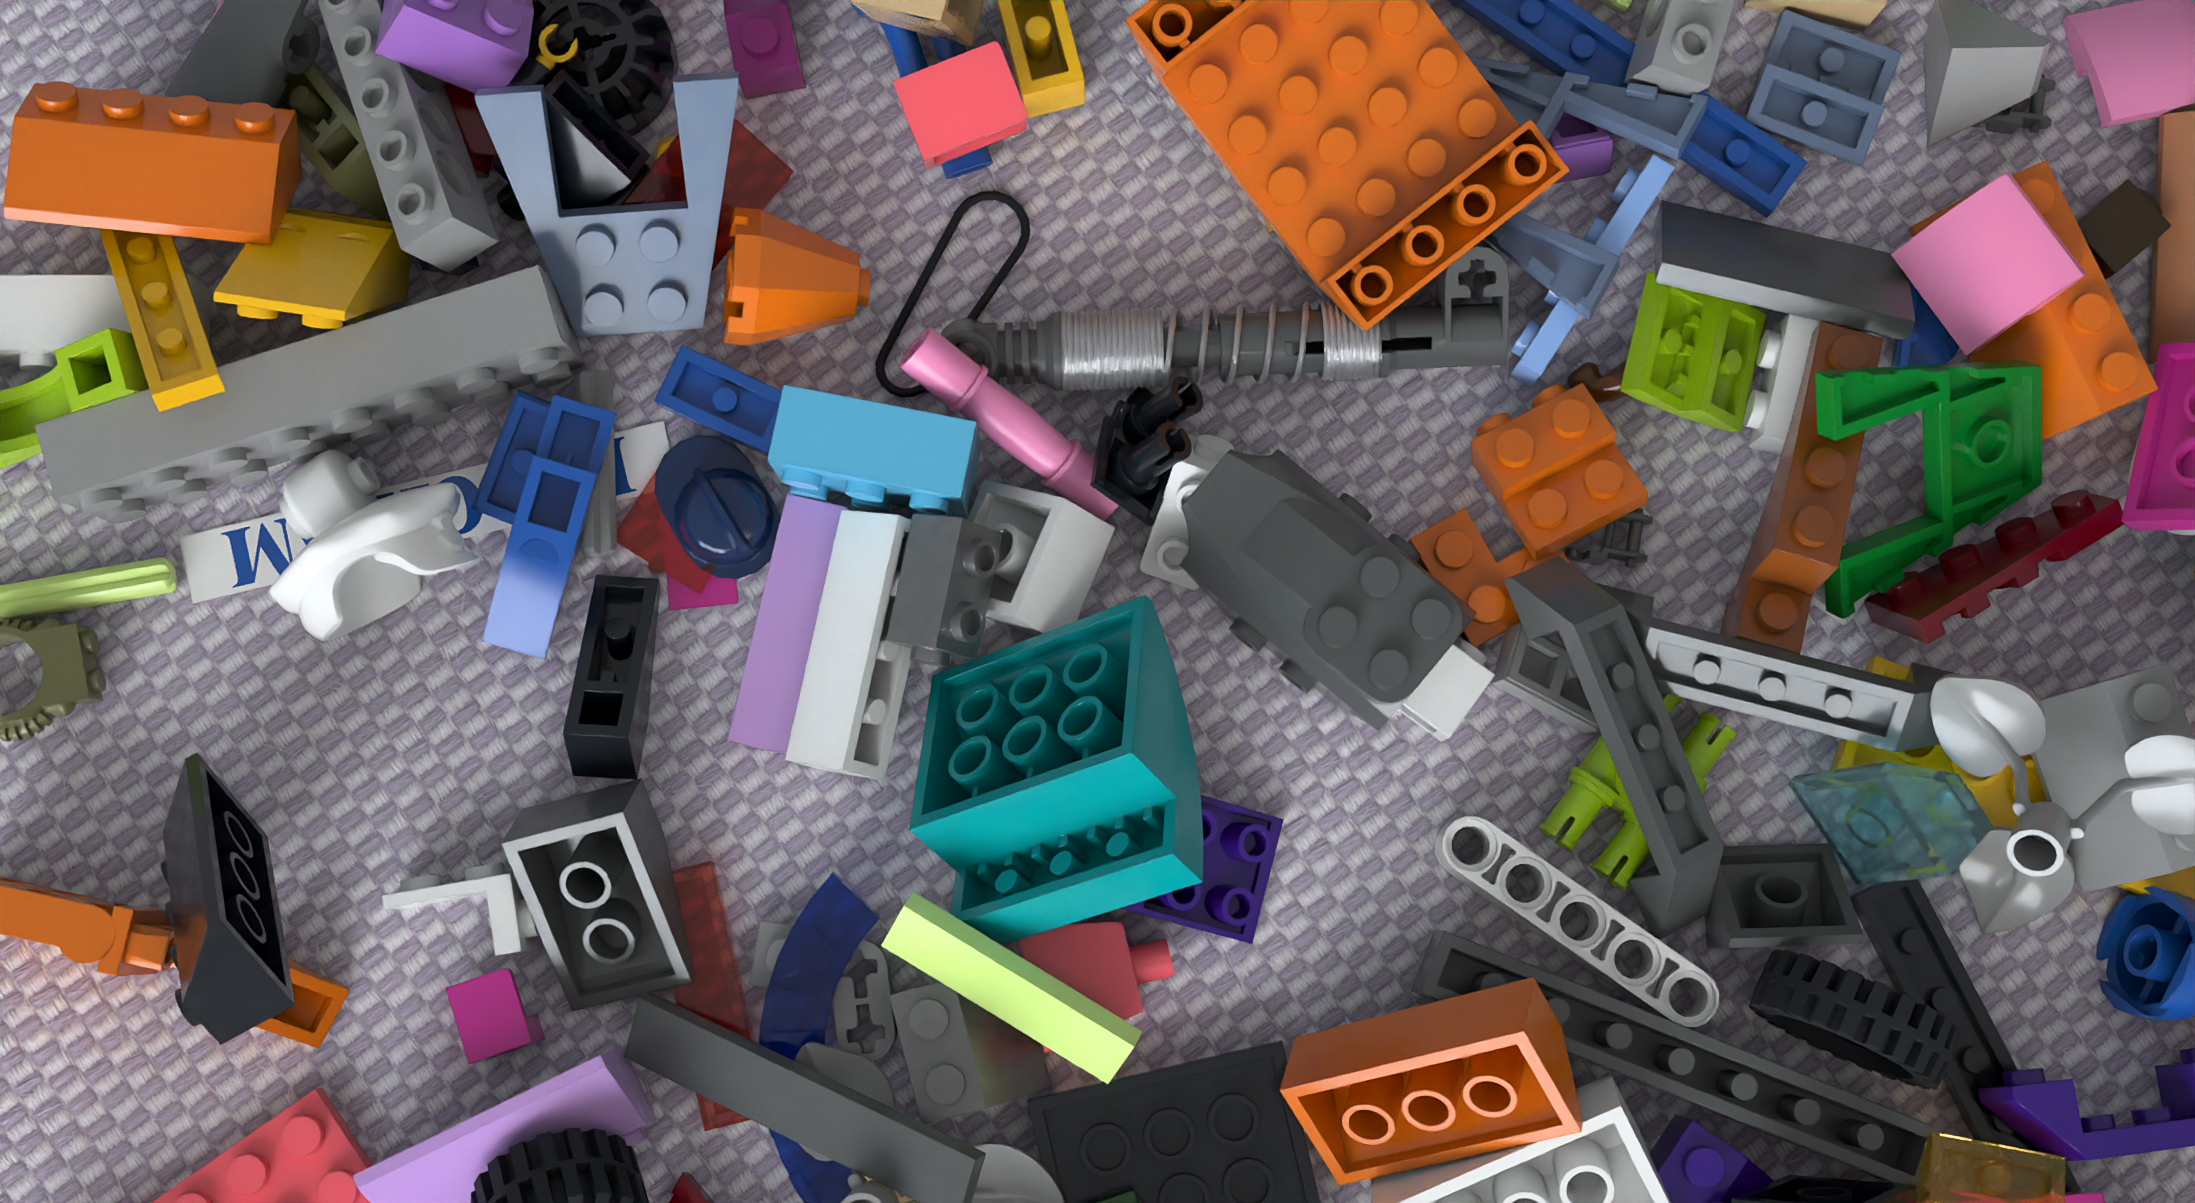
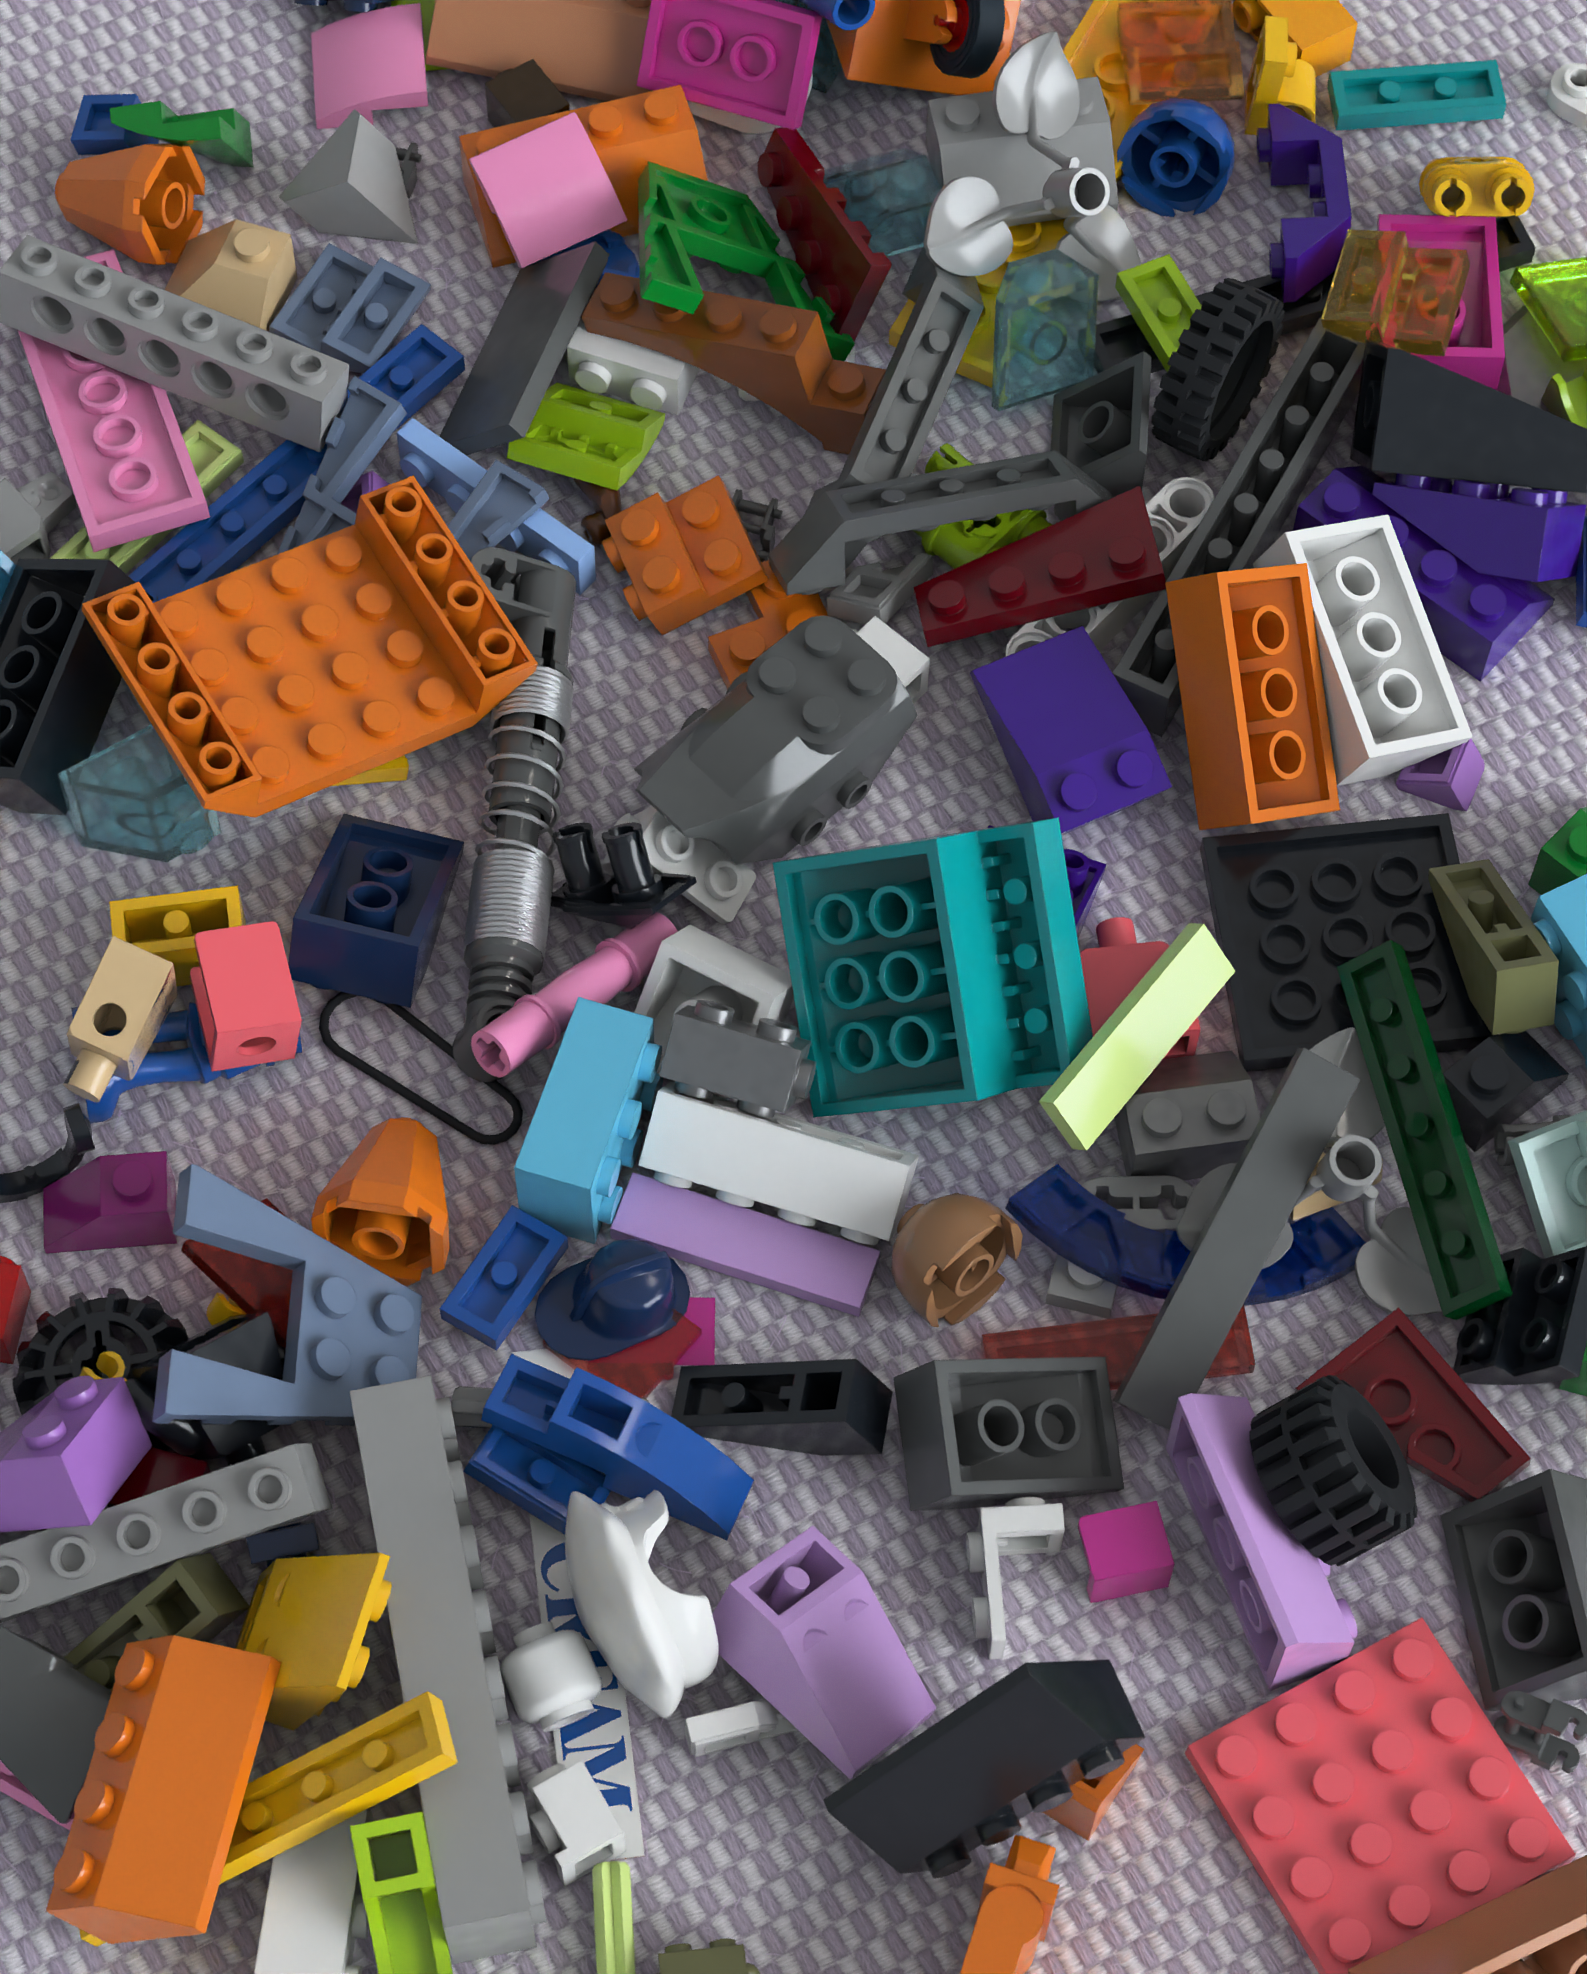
camera: 85 degrees left, 20 degrees down
none -> dark blue slope [288,814,464,1008]
none -> white brick [527,1760,626,1887]
none -> white tile [685,1700,799,1757]
none -> lavender slope [712,1526,936,1780]
none -> clear light blue slope [824,148,941,257]
none -> medium nougat cylinder [891,1193,1023,1327]
none -> dark red wing [914,486,1166,647]
none -> dark purple slope [969,626,1172,836]
none -> lime plate [1115,254,1201,372]

